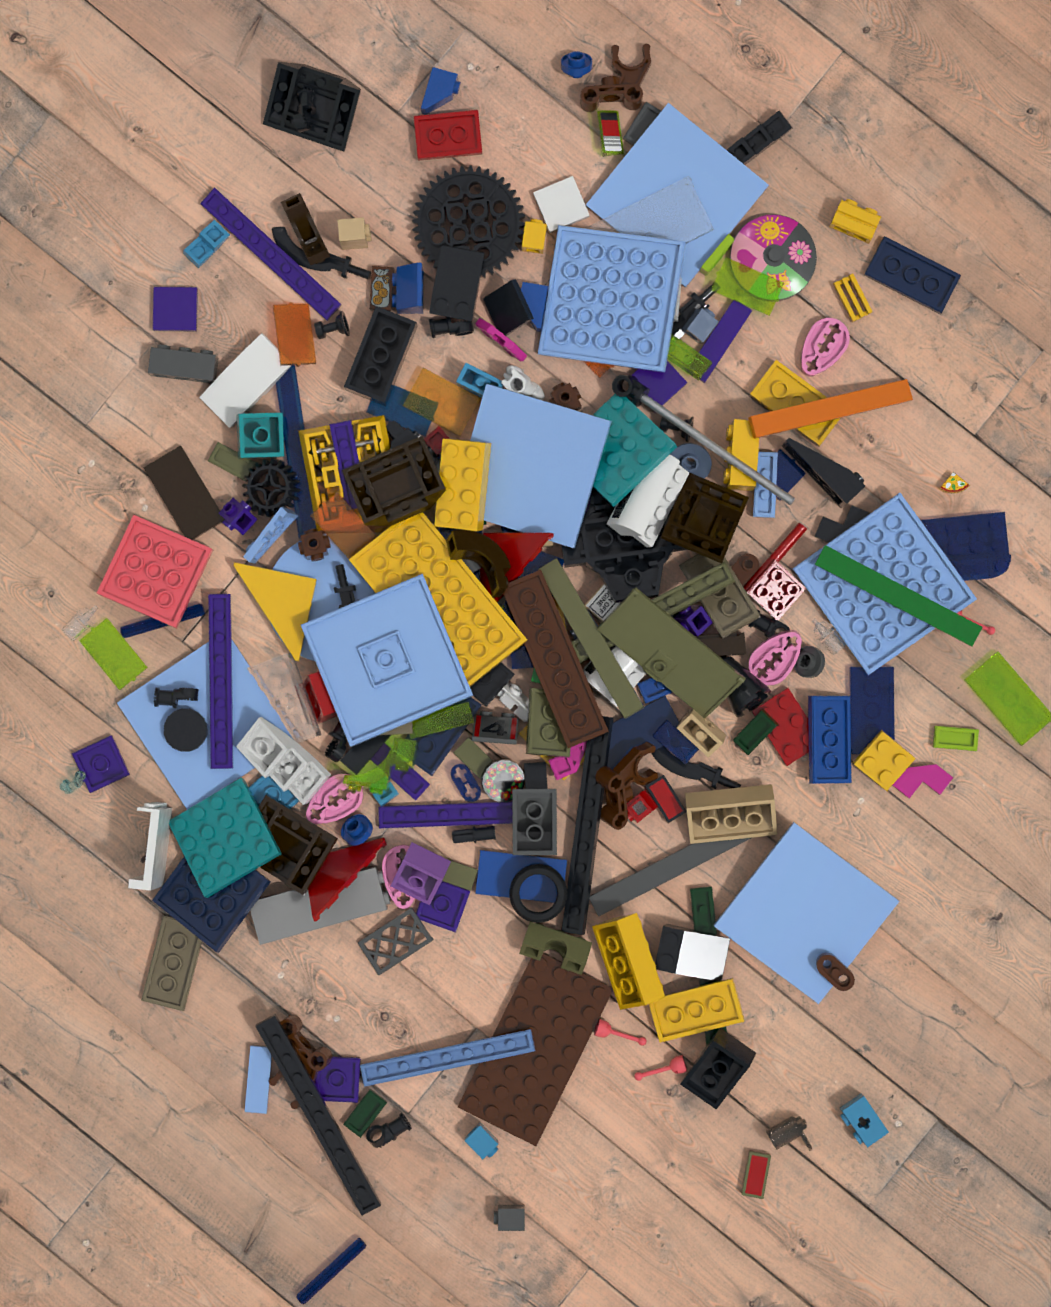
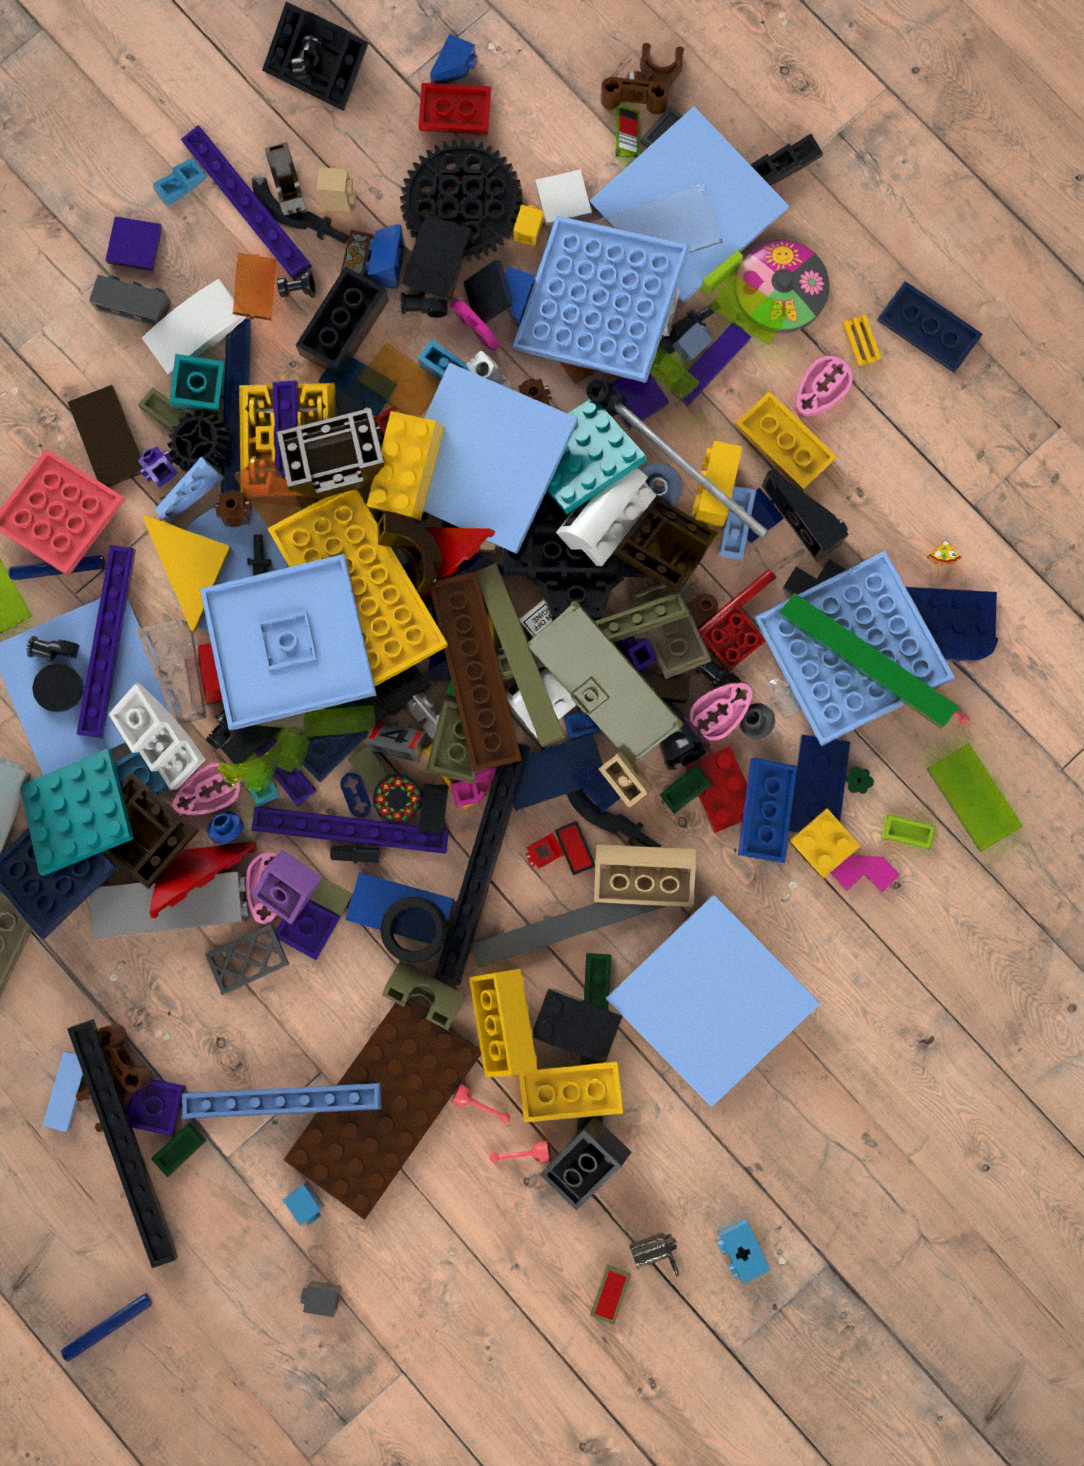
camera: 10 degrees right, 5 degrees down
black connector [366,1113,412,1148] -> none
dark grey slope [512,789,557,855] -> none
blue plate [561,51,592,78] -> none
reddish brown piece [595,741,658,830] -> none
black piece [660,417,694,442] -> none
orange tile [748,379,913,439] -> none
reddish brown plate [816,953,855,991] -> none
yellow brick [829,199,881,244] -> none
none -> dark green plant [845,766,874,794]

